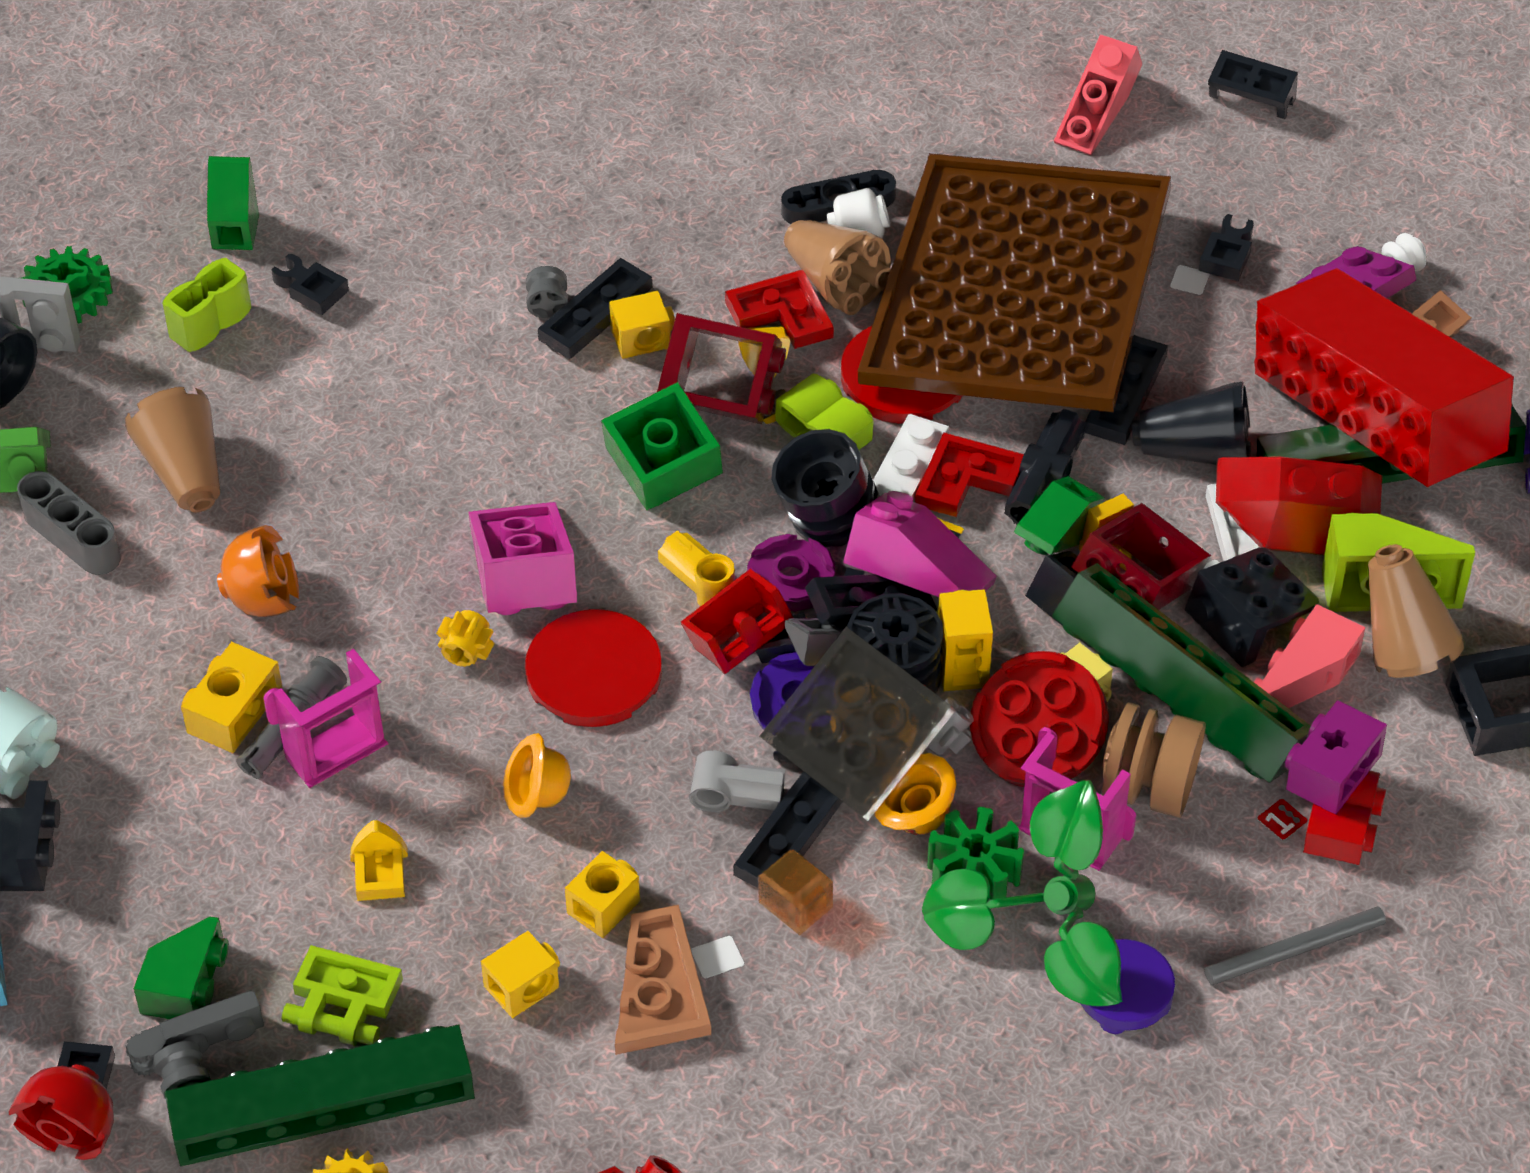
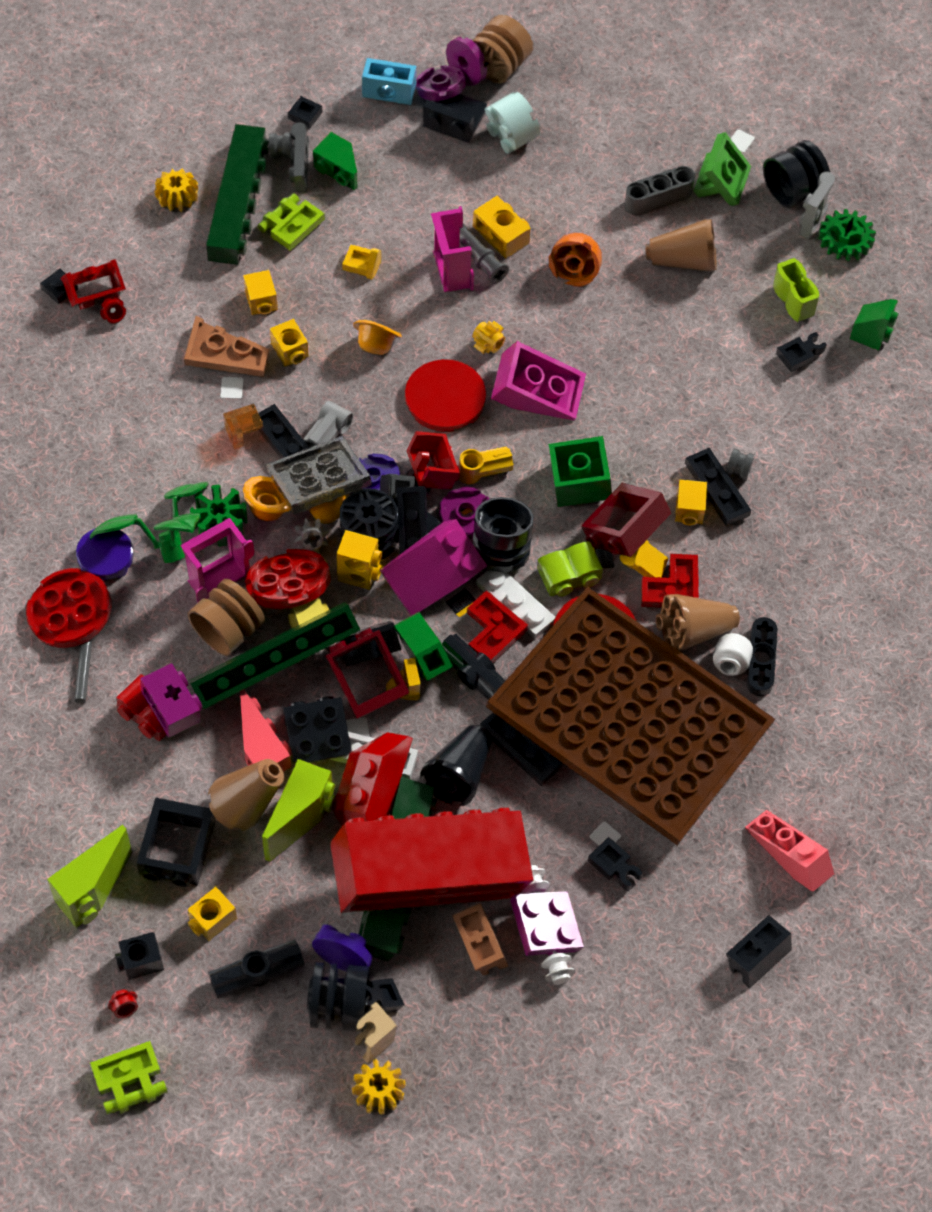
camera: 110 degrees right, 10 degrees up
red cylinder [9,1064,114,1160] -> none
none -> red tile [26,568,112,648]

